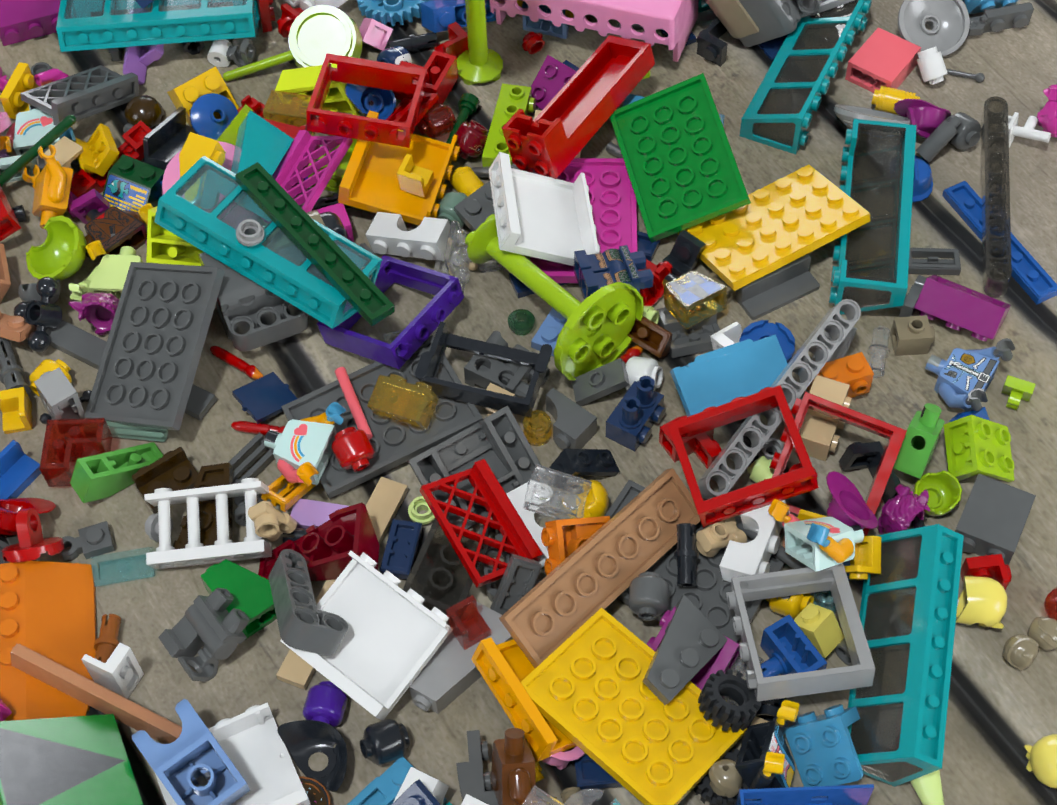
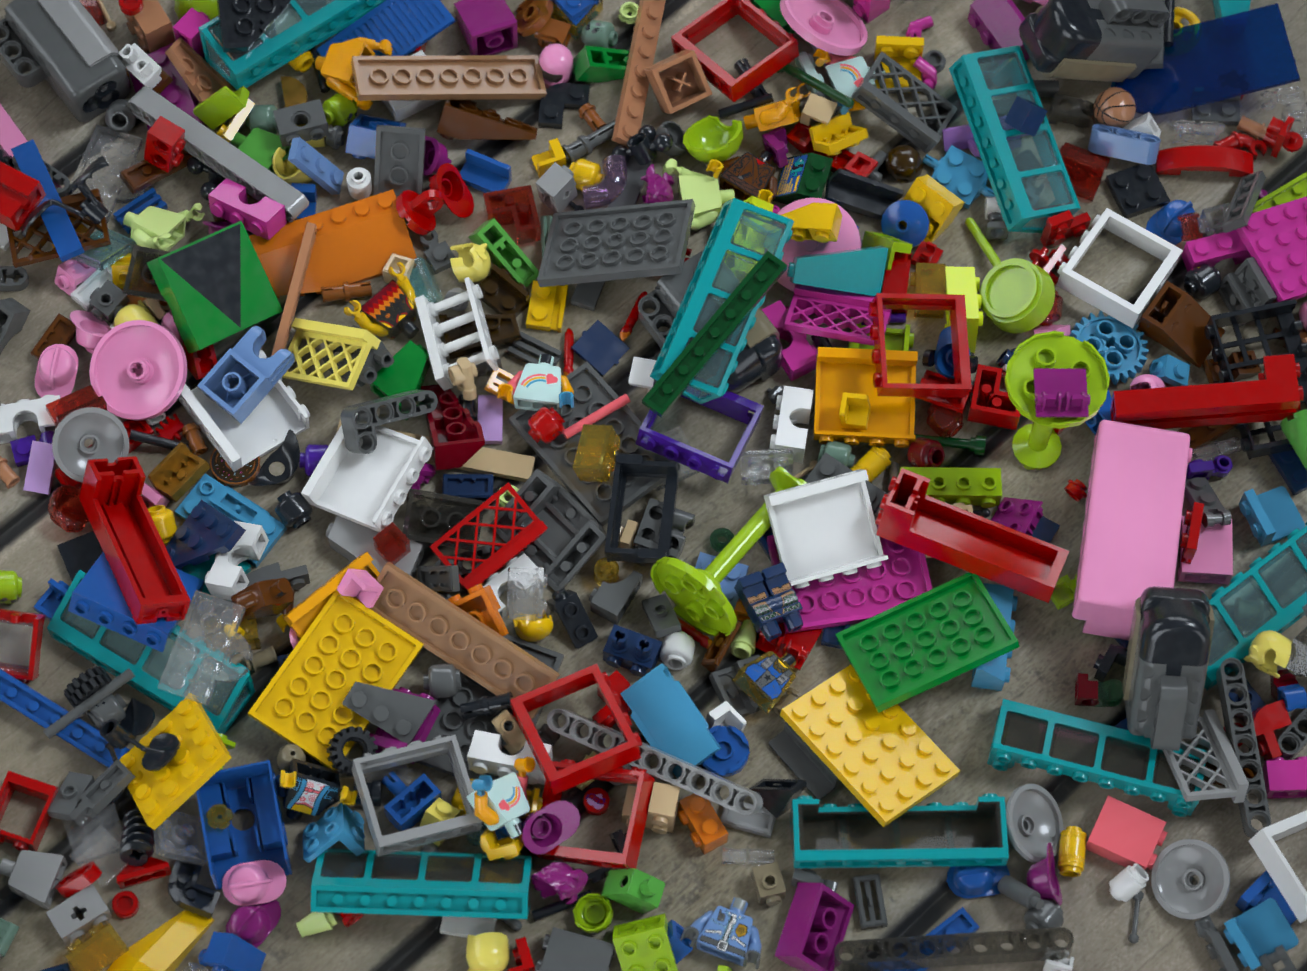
camera: 75 degrees right, 10 degrees up
white panel [81,643,144,699] -> none
light grey plate [236,219,264,246] -> none
black bracket [662,230,706,278] -> none
none -> light yellow fence [282,318,381,391]
none -> bright pink panel [336,568,384,608]
none -> torso [344,262,419,340]
none -> tan slope [382,253,415,284]
none -> light yellow helmet [450,243,491,283]
none -> yellow plate [526,280,568,333]
none -> clear purple cylinder [582,155,628,210]
none -> white panel [629,357,657,392]
none -> black piece [718,93,774,119]
none -> black slope [749,779,807,819]
none -> dark azure plate [922,145,995,209]
none -> leg [1075,673,1124,707]

